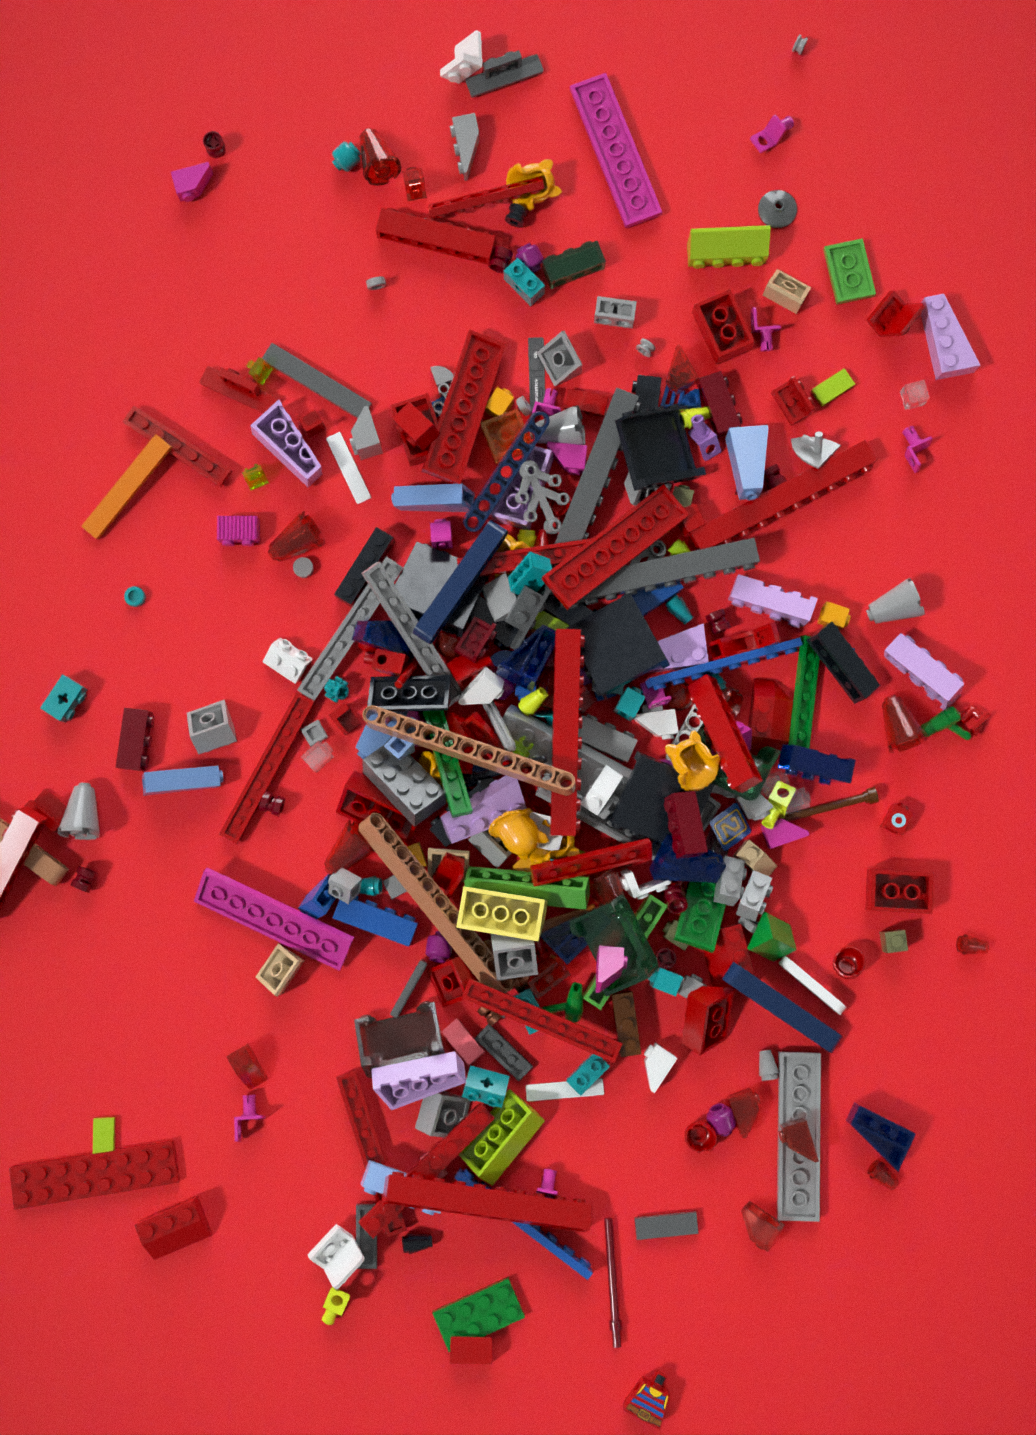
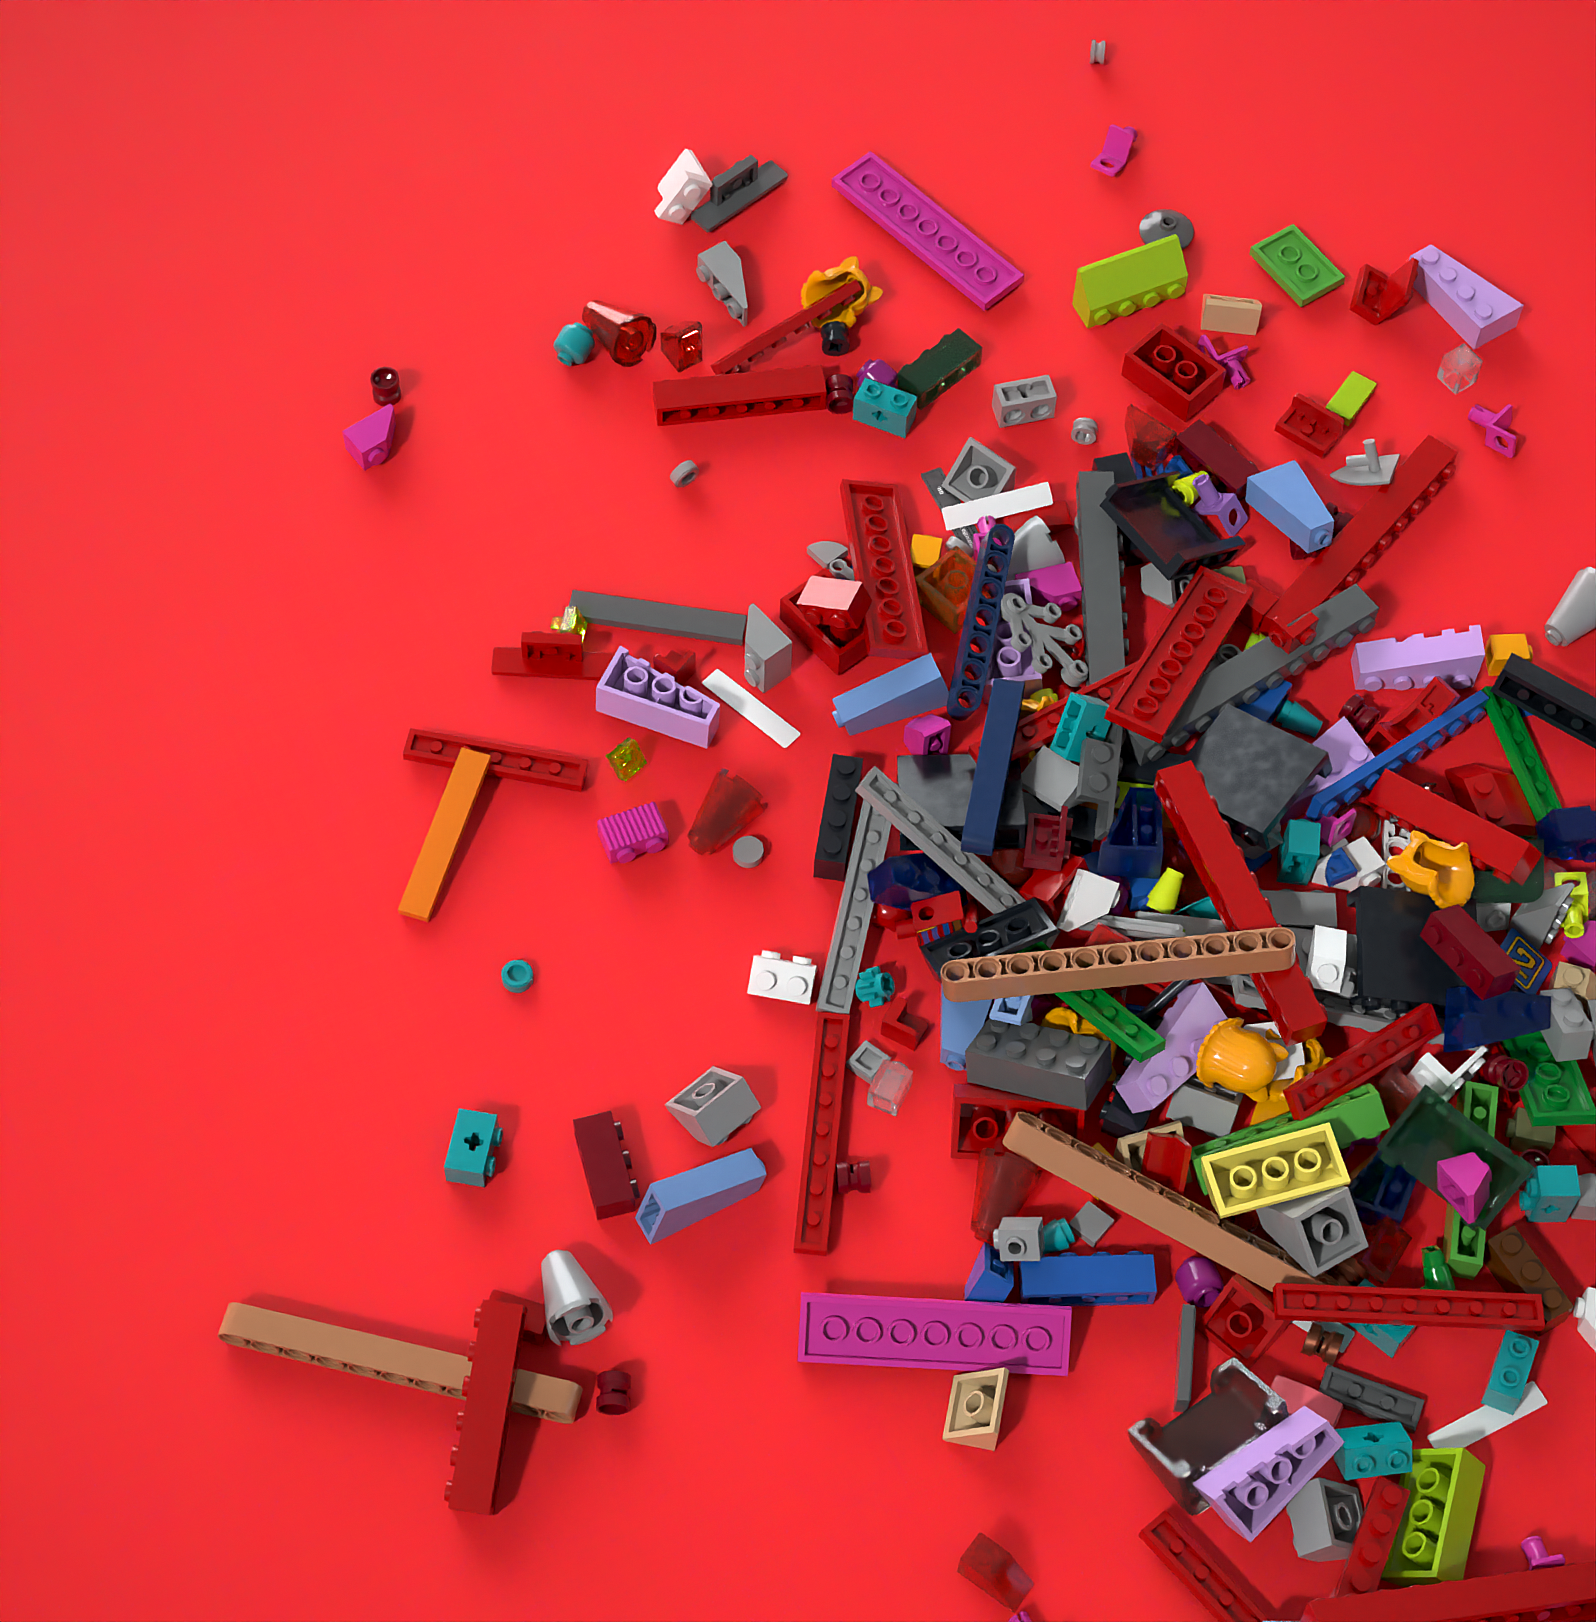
camera: 25 degrees left, 25 degrees down
none -> white sticker [942,482,1053,530]
none -> red bracket [1268,611,1319,655]
none -> blue tile [1325,847,1358,887]

